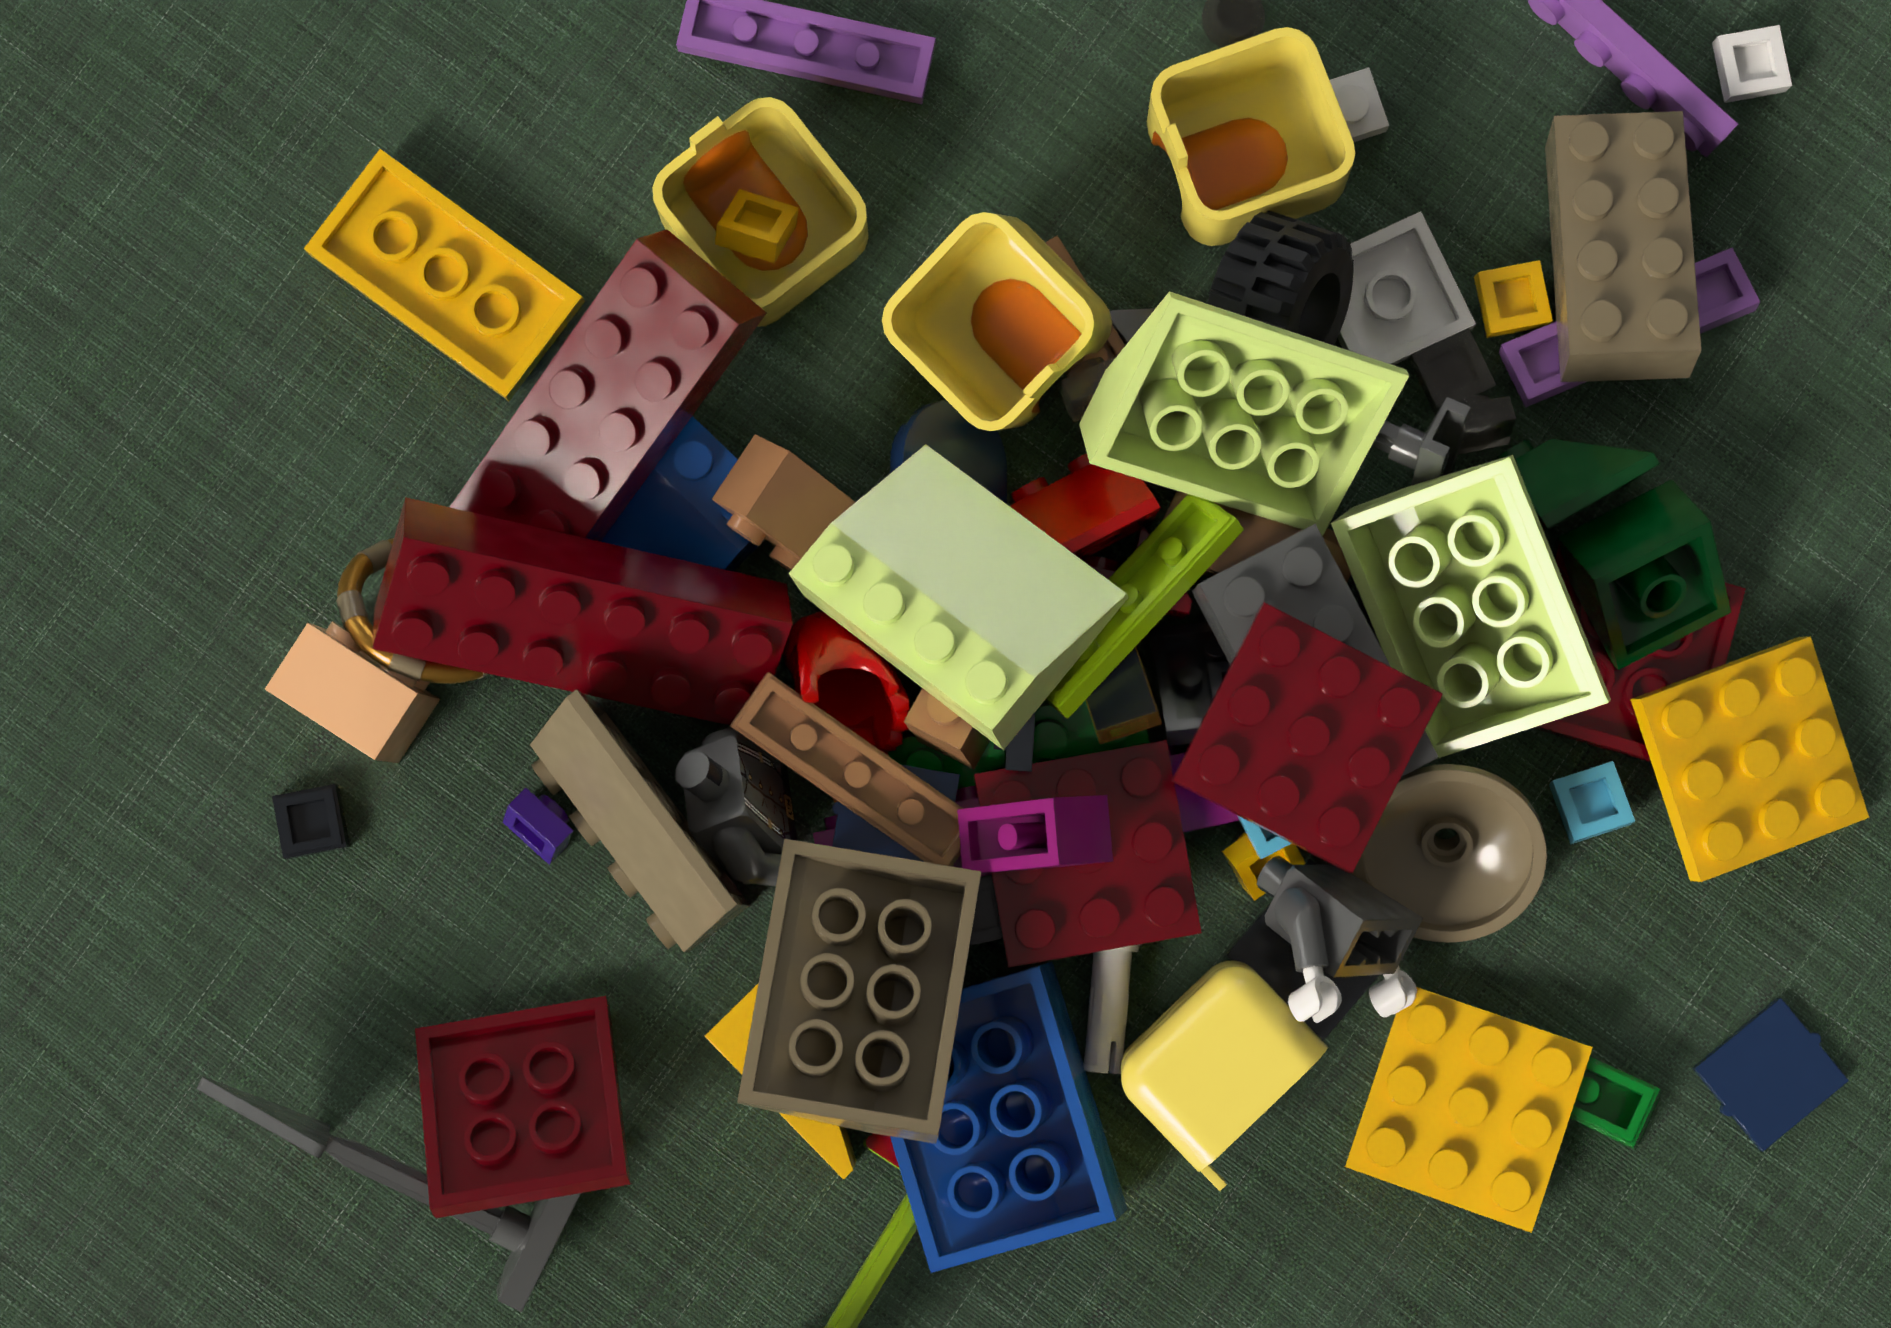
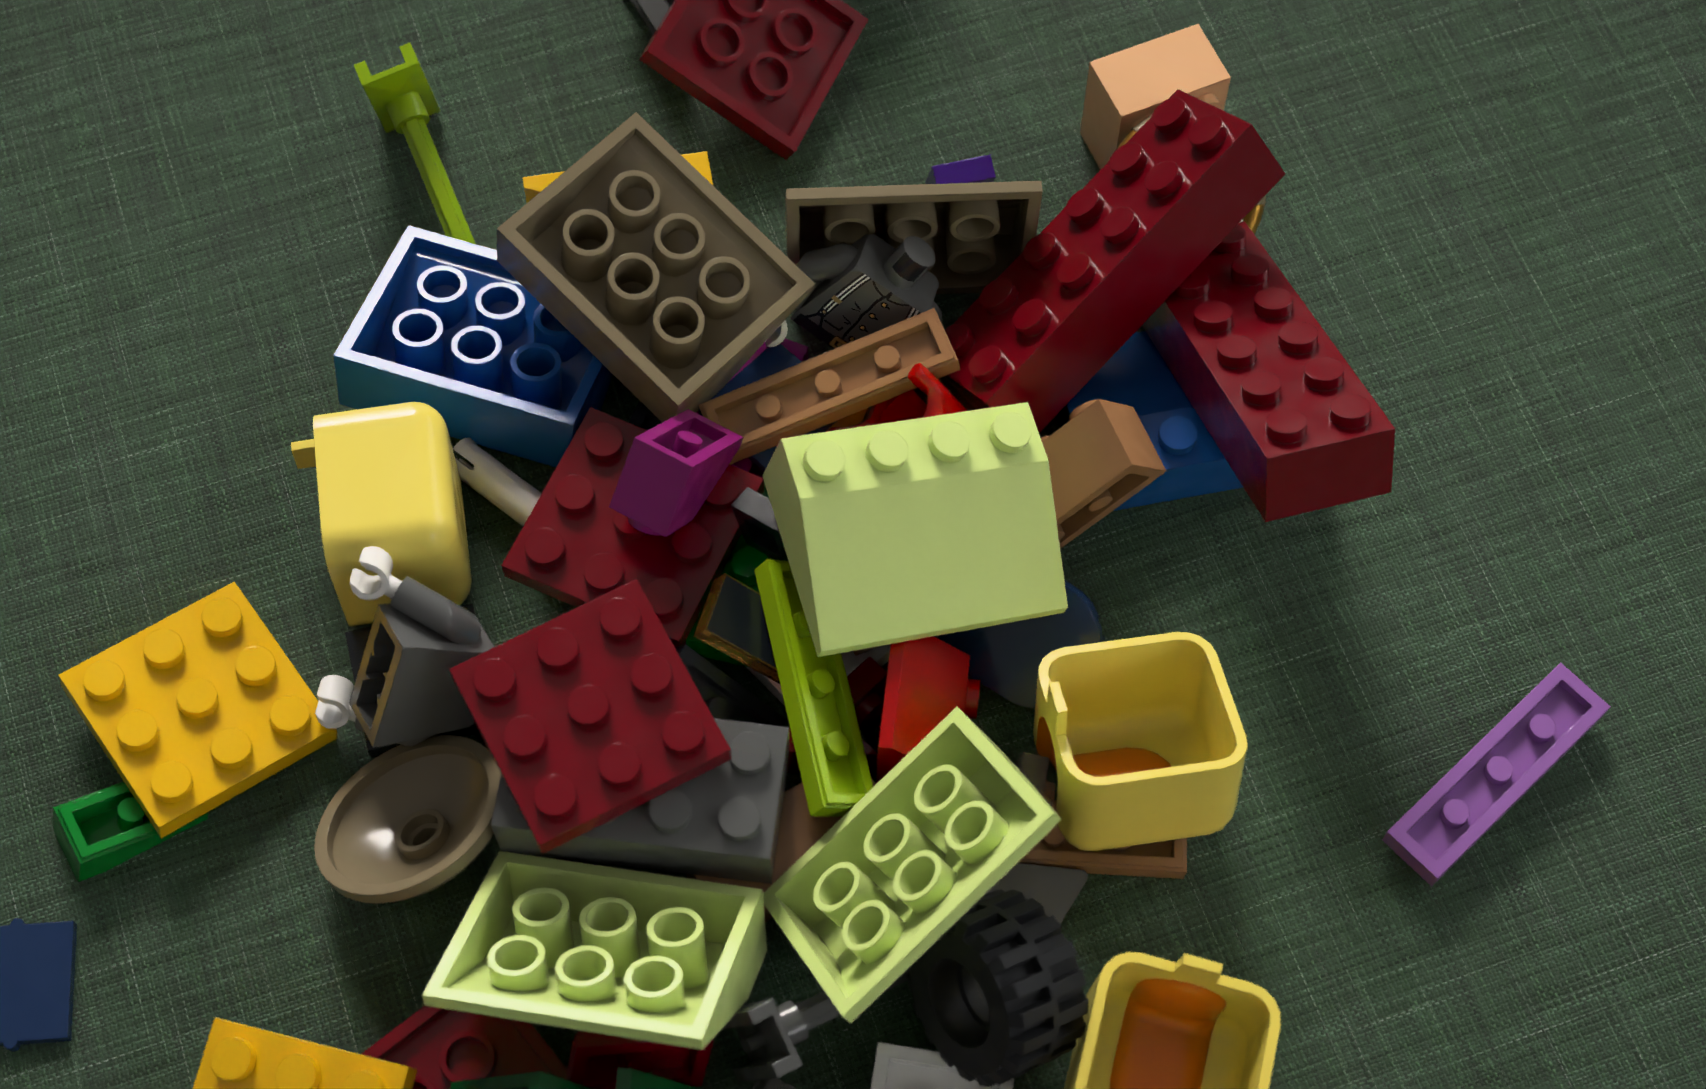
camera: 125 degrees right, 20 degrees down
black tile [272,784,350,860] -> none
yellow plate [304,149,585,401] -> none
light yellow piece [652,97,868,327] -> none
yellow plate [715,189,799,263] -> none
medium azure plate [1549,761,1635,844] -> none

